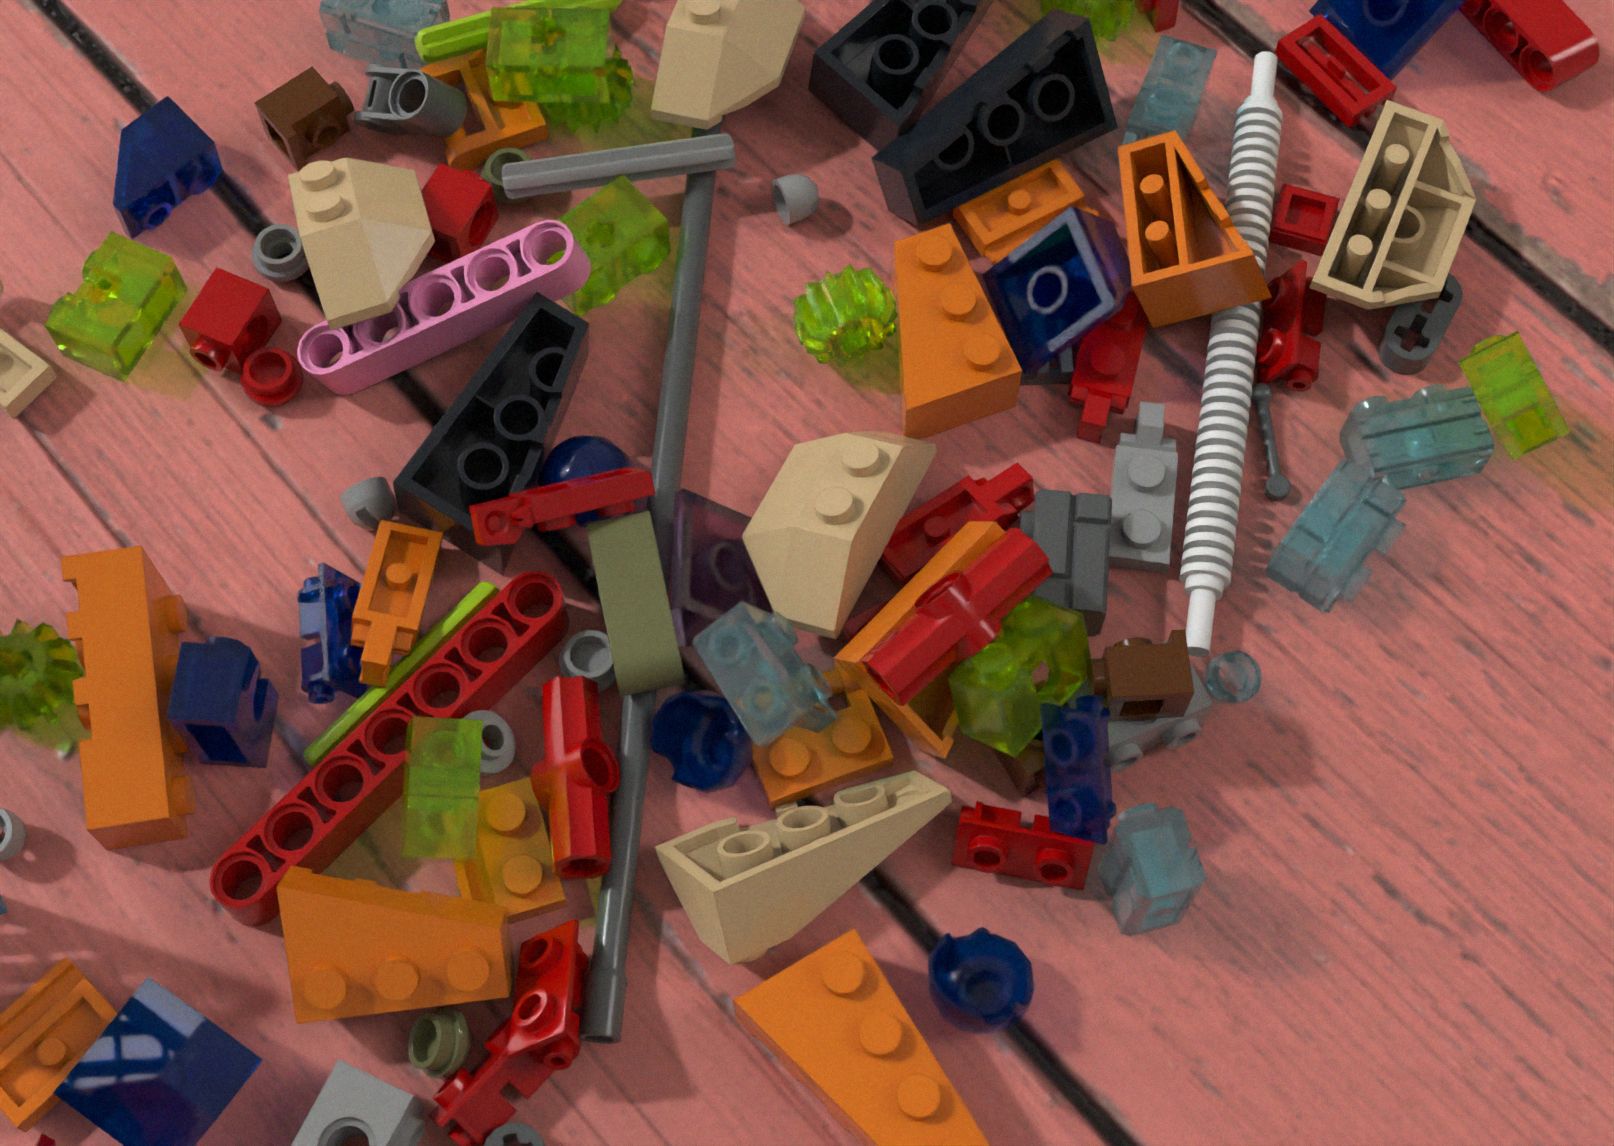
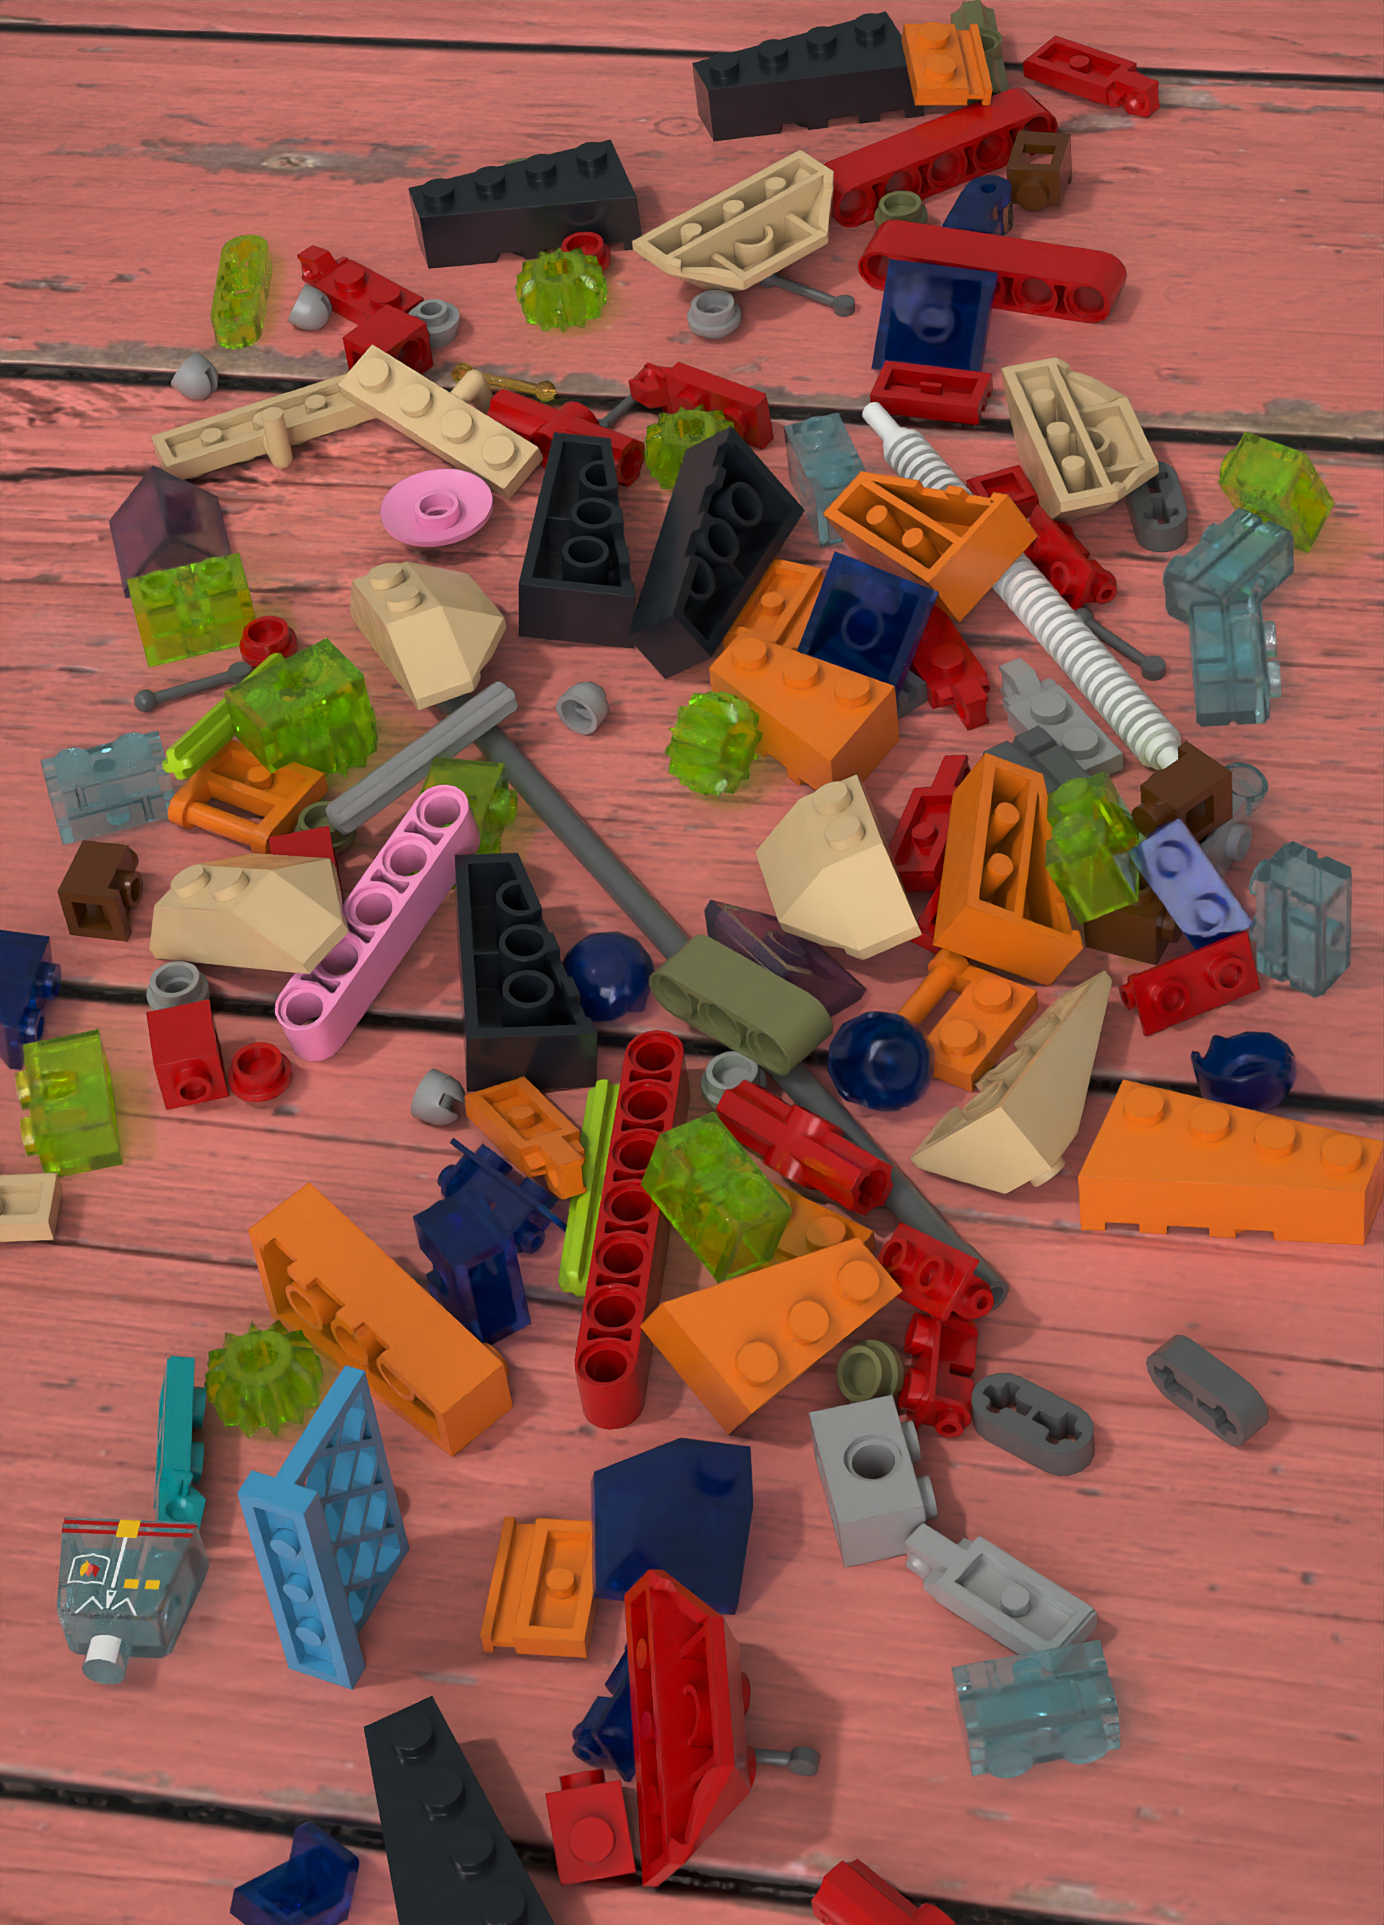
camera: 30 degrees left, 20 degrees down
dark grey piece [353,63,467,138] -> none
red hinge [469,467,656,546] -> none
clear light blue bracket [693,601,839,747] -> none
red piece [861,528,1053,706] -> none

